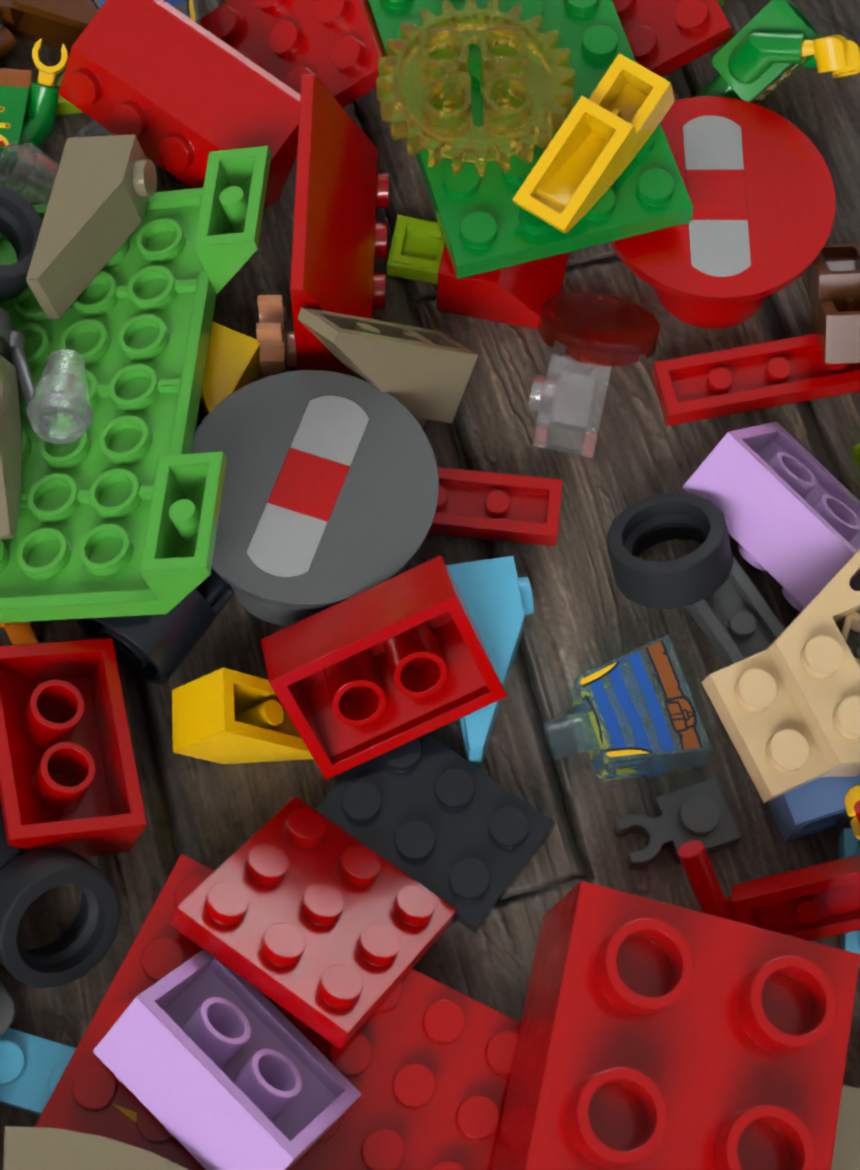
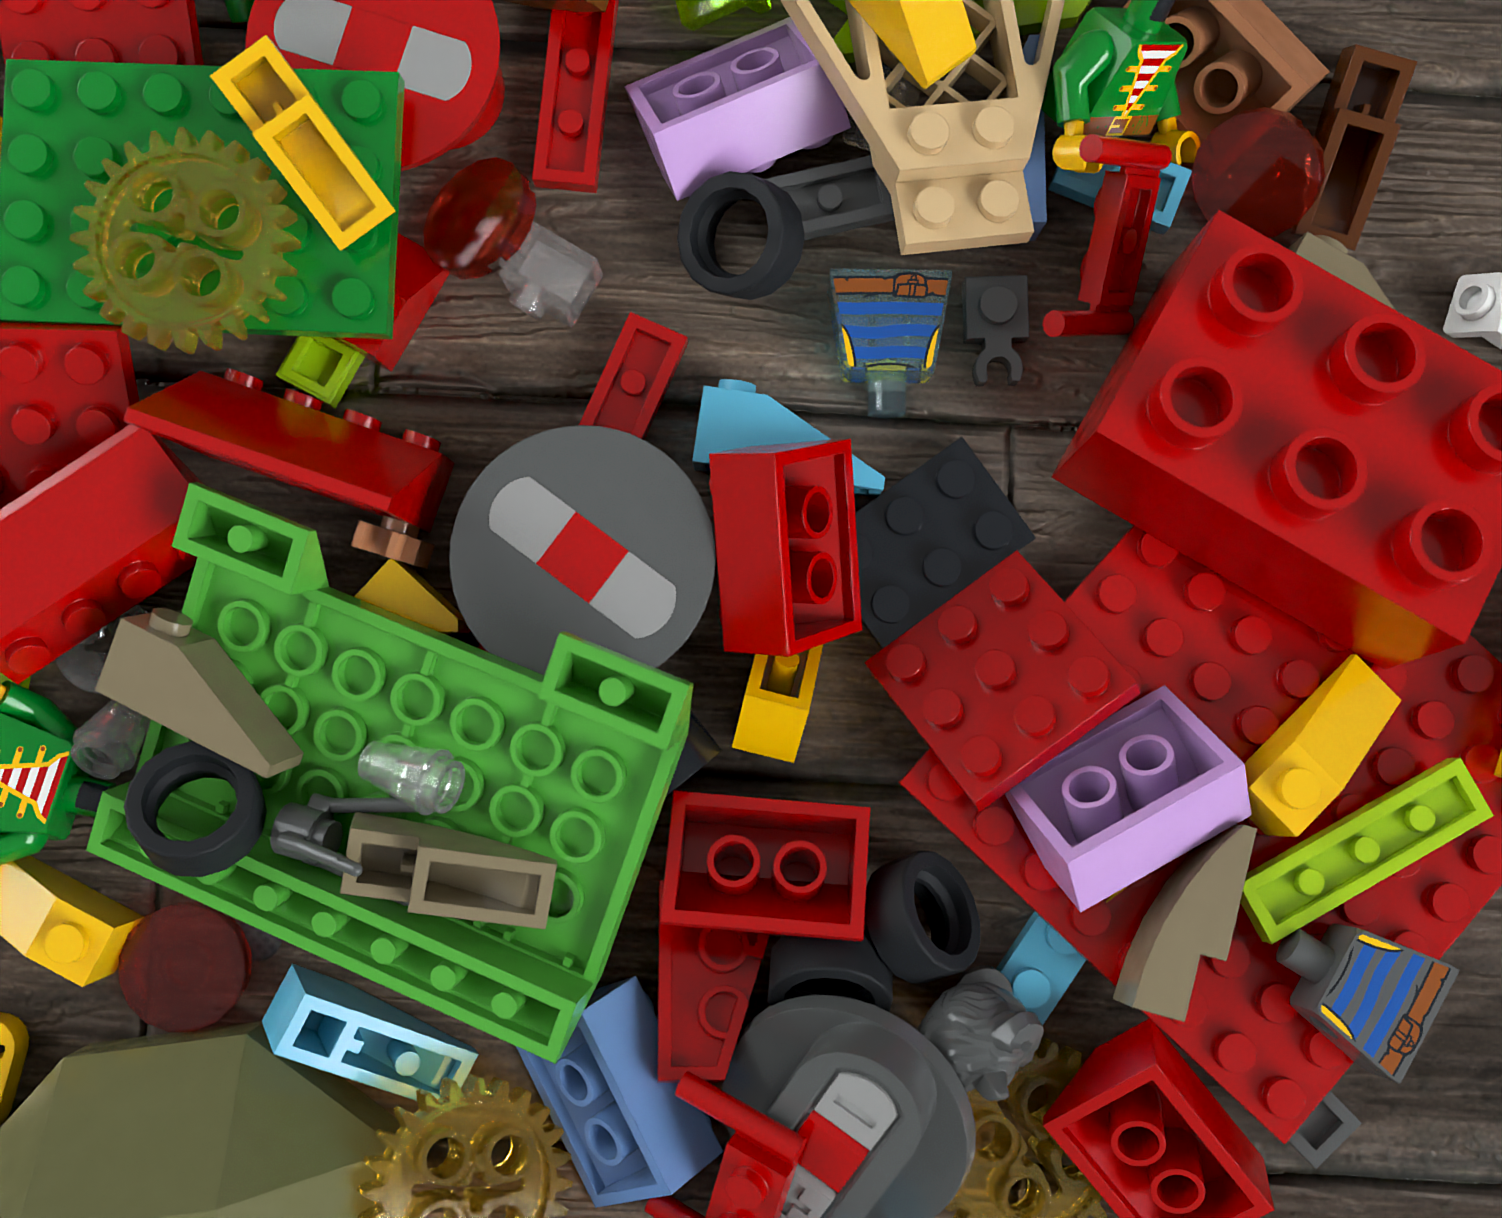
camera: 70 degrees left, 20 degrees up
dark tan slope [297,307,478,426] -> none

